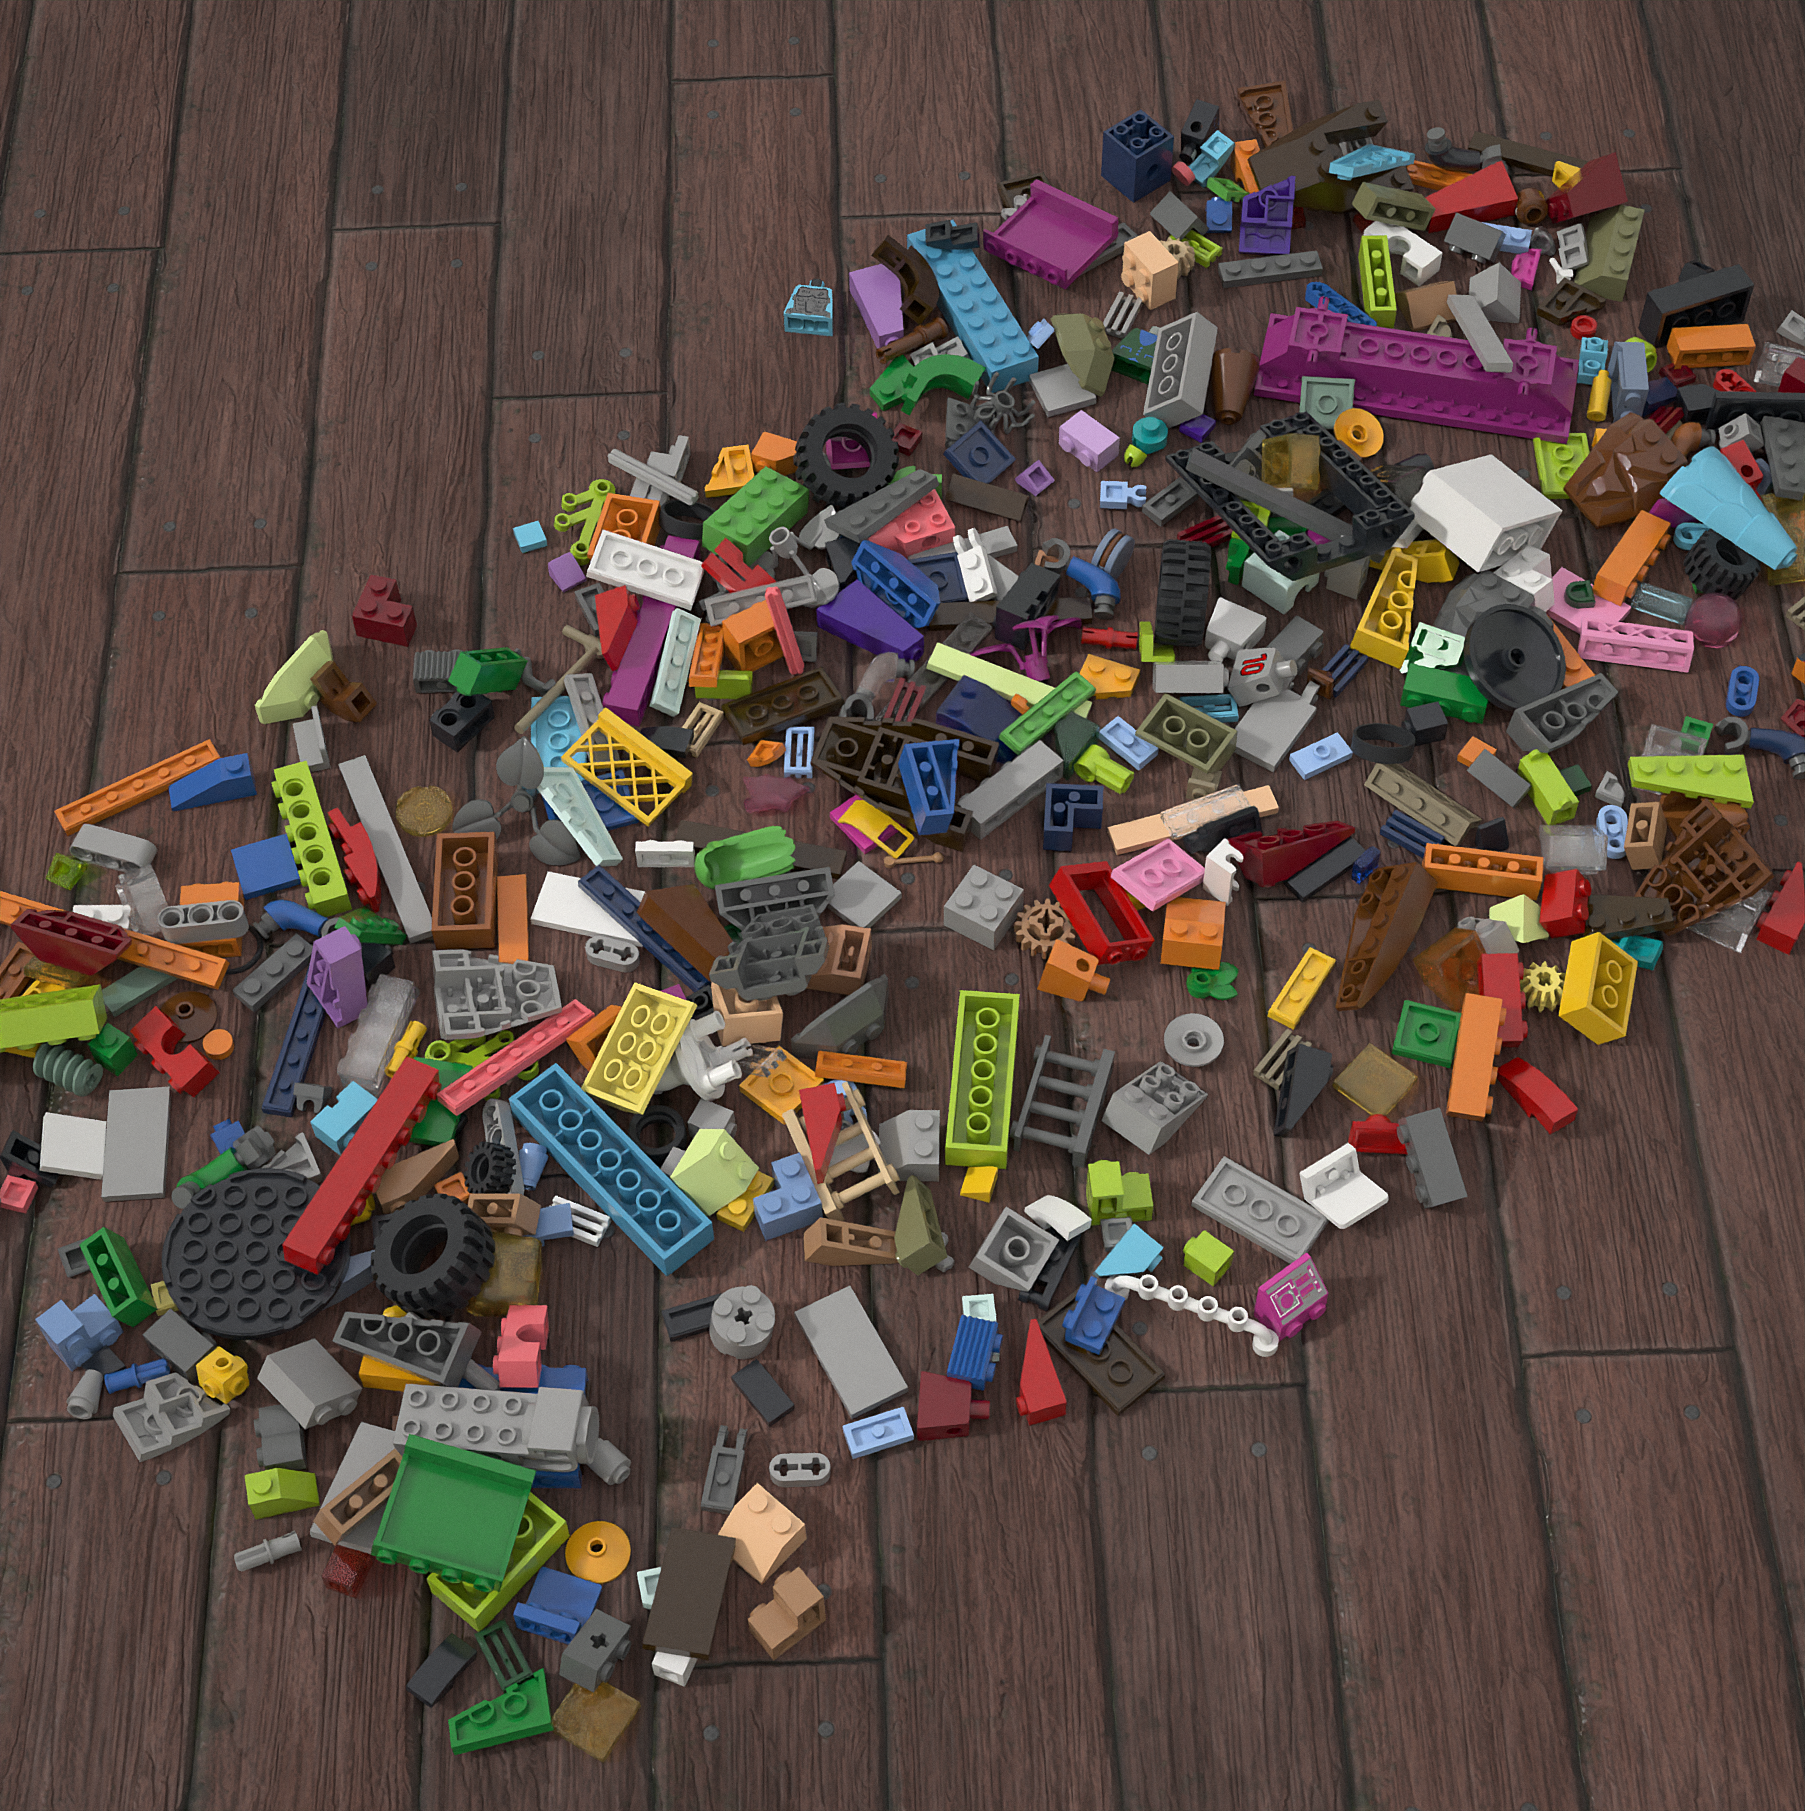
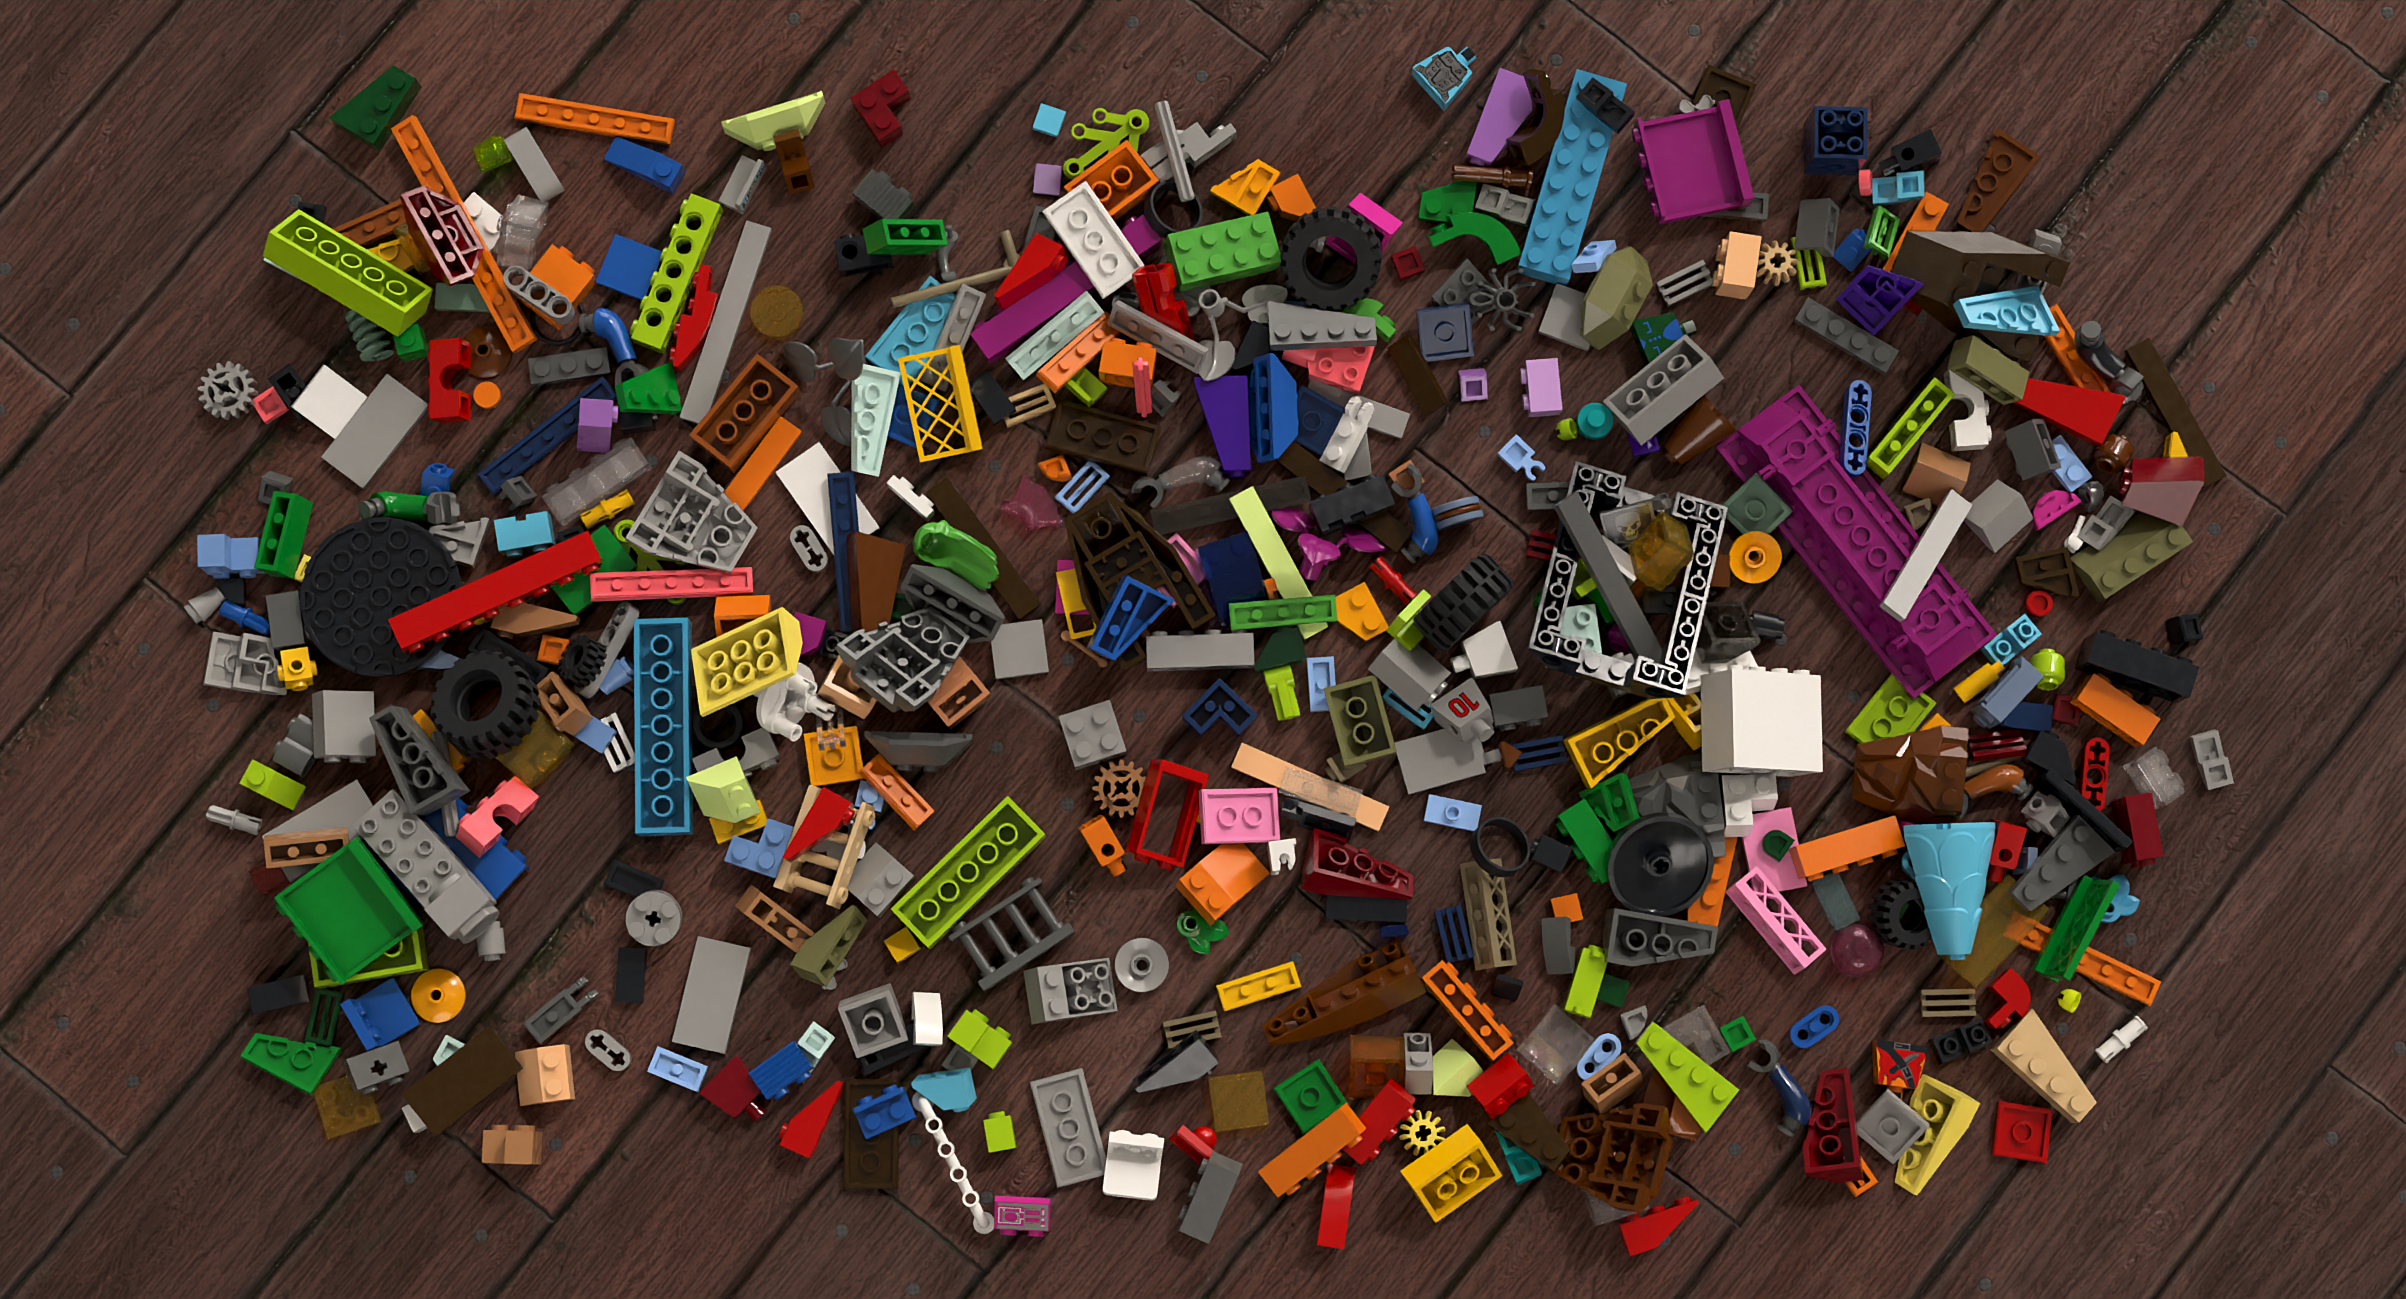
camera: 35 degrees right, 25 degrees up
dark red tile [884,677,927,722] -> none

